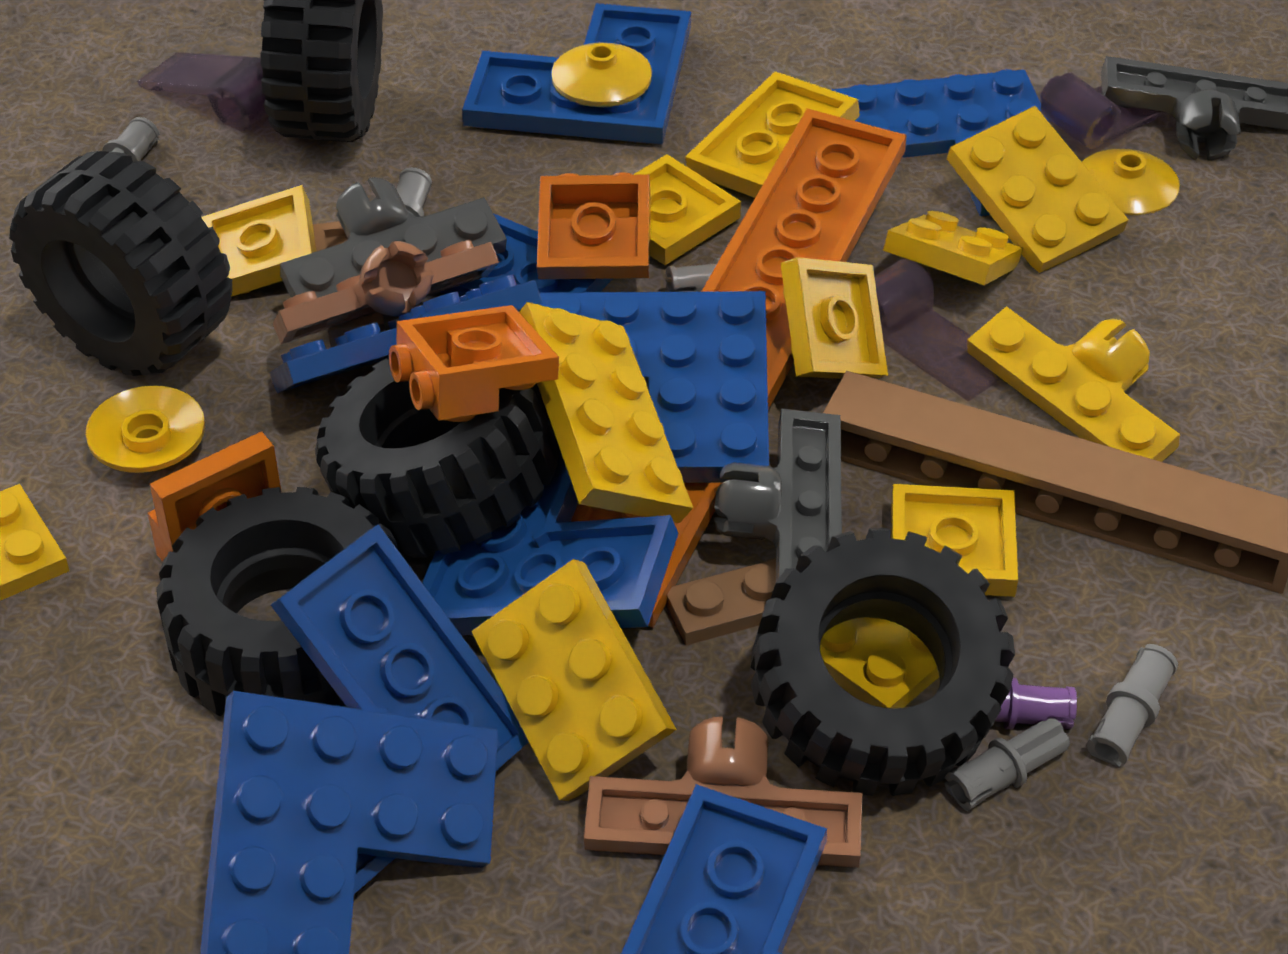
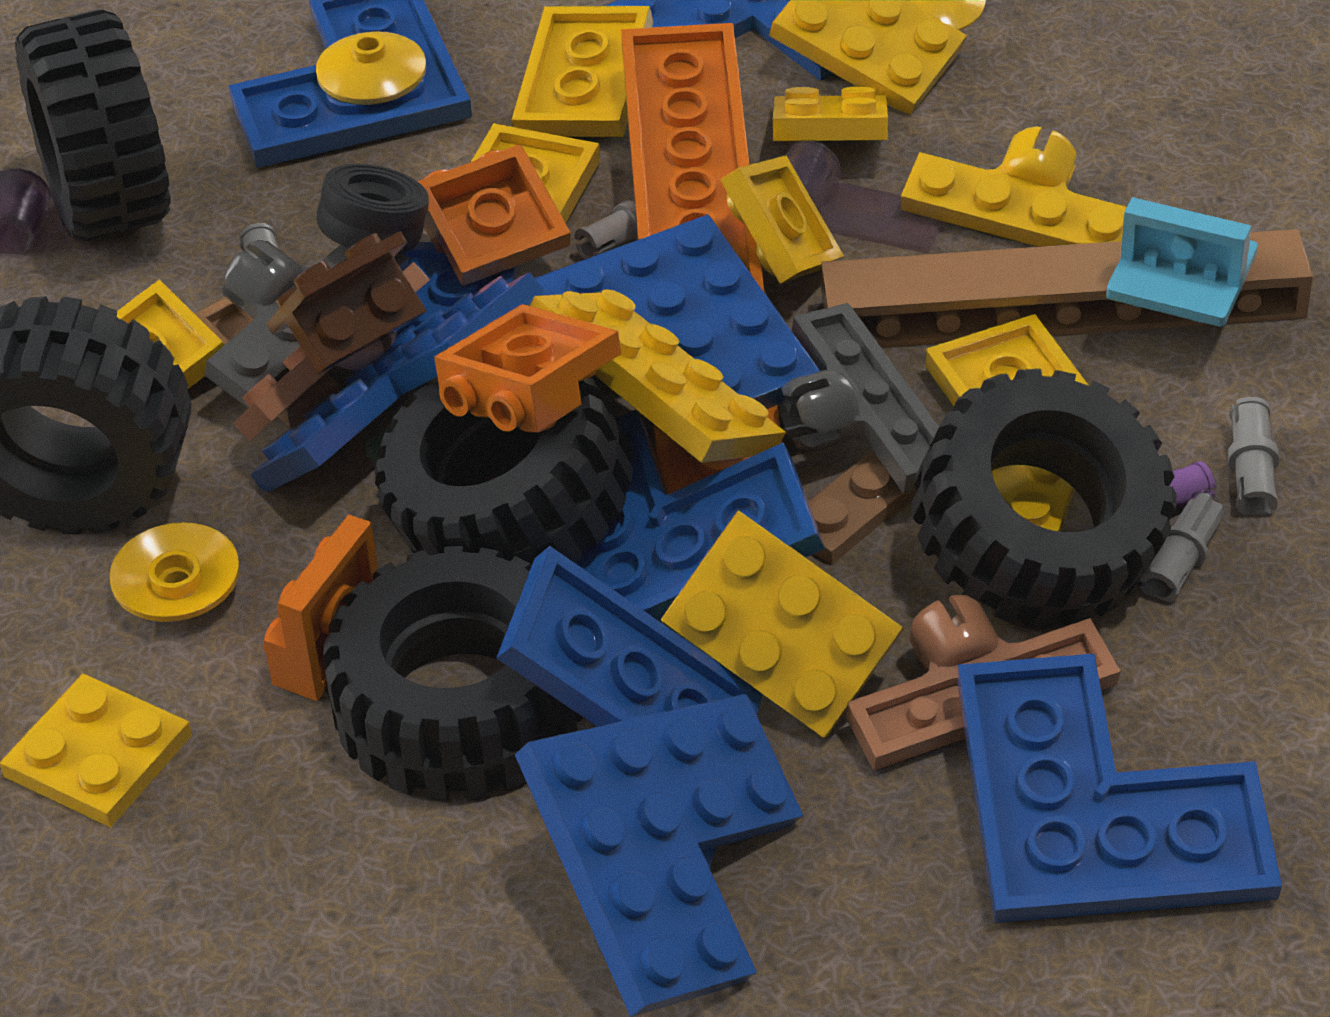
camera: 25 degrees left, 0 degrees up
none -> reddish brown bracket [266,231,427,374]
none -> black tyre [316,164,429,254]
none -> medium azure bracket [1106,197,1258,327]

